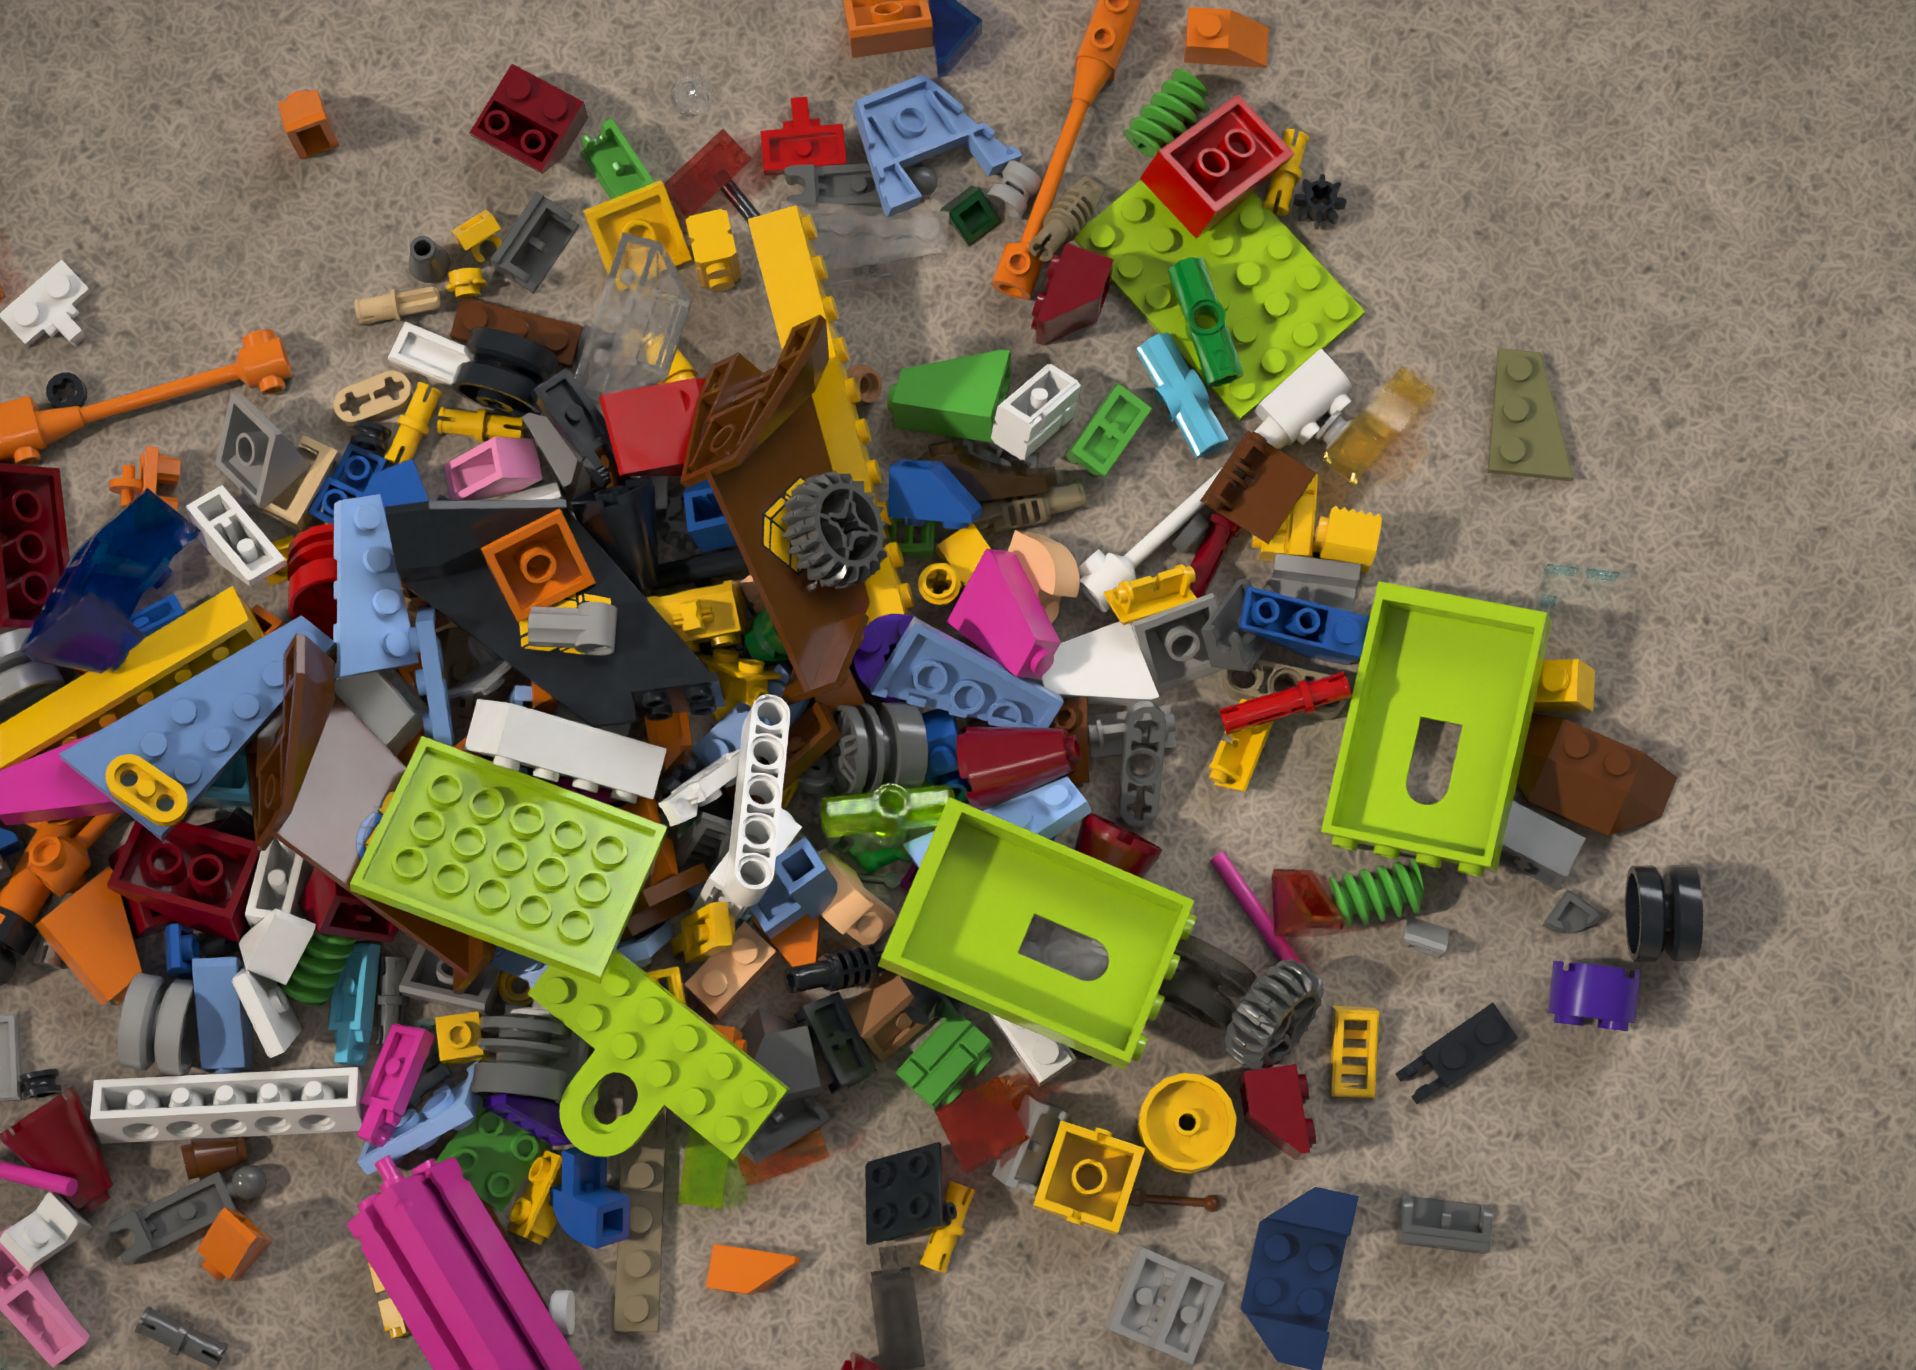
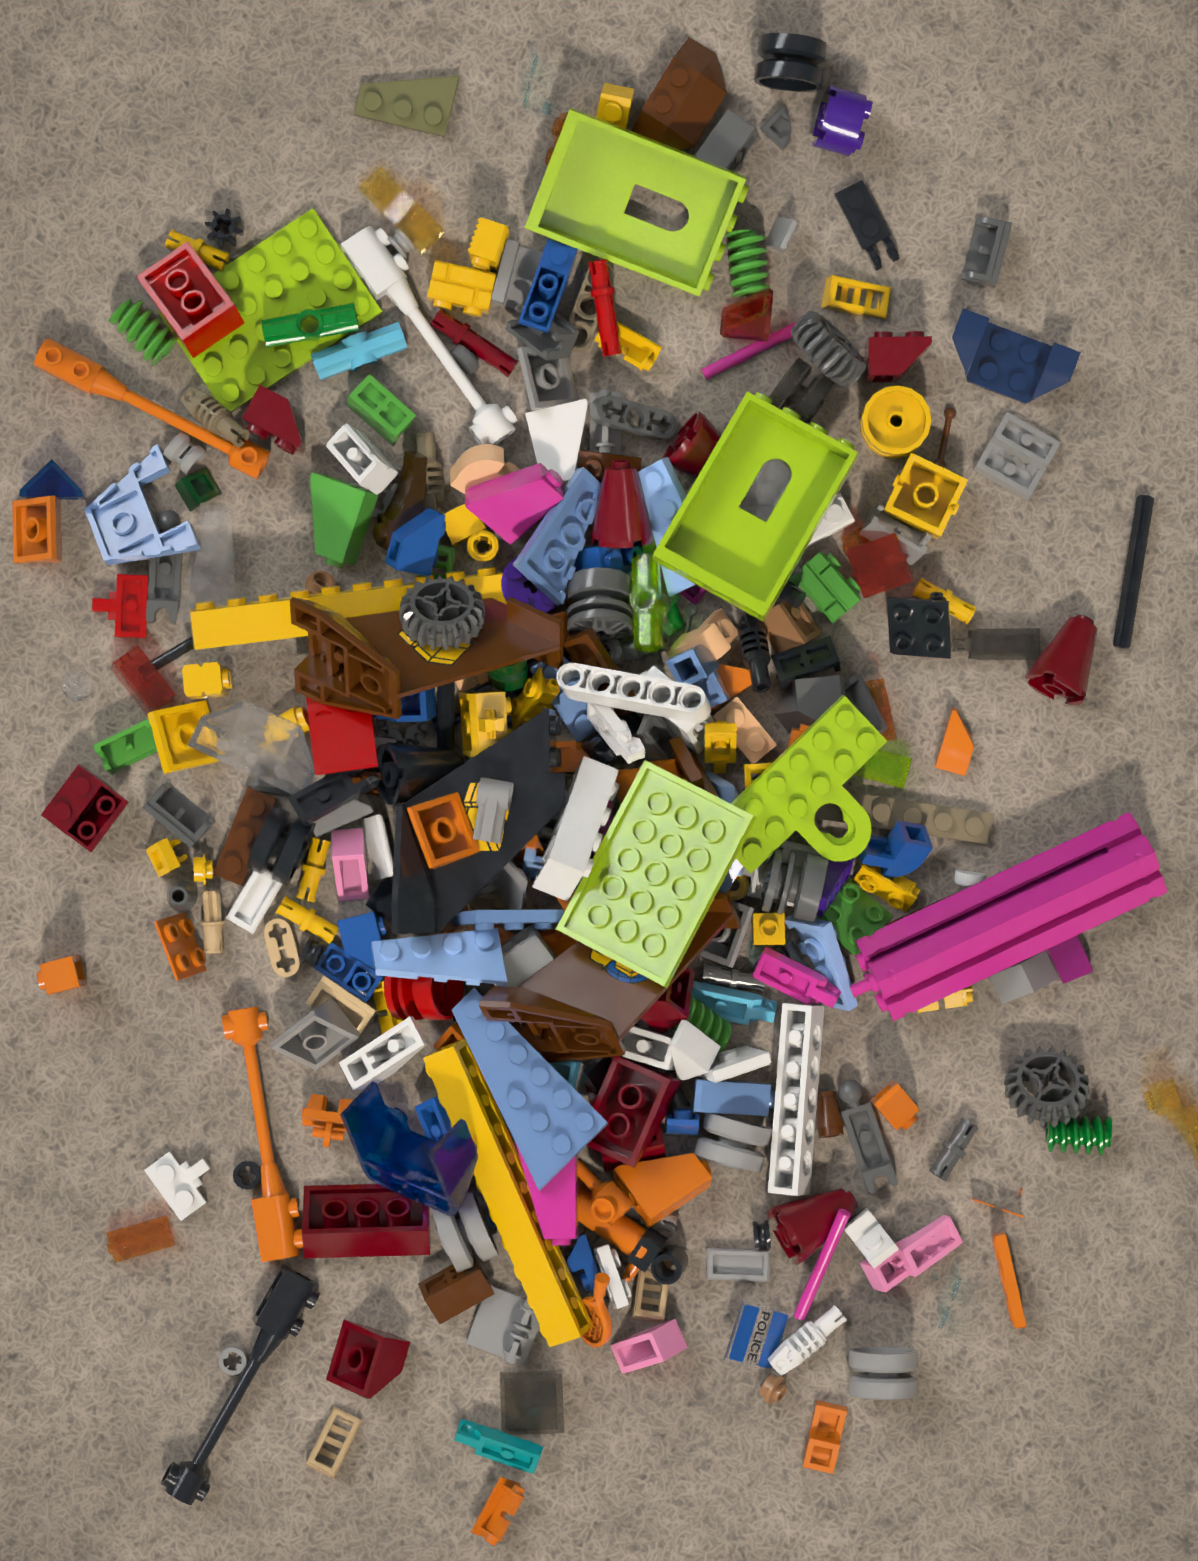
camera: 85 degrees left, 10 degrees up
yellow plate [105,754,188,827] -> none
yellow hinge [1103,564,1197,625] -> none
orange slope [1184,7,1269,68] -> none
reddish brown hinge [1200,431,1317,545] -> none
none -> orange hinge [154,912,207,981]

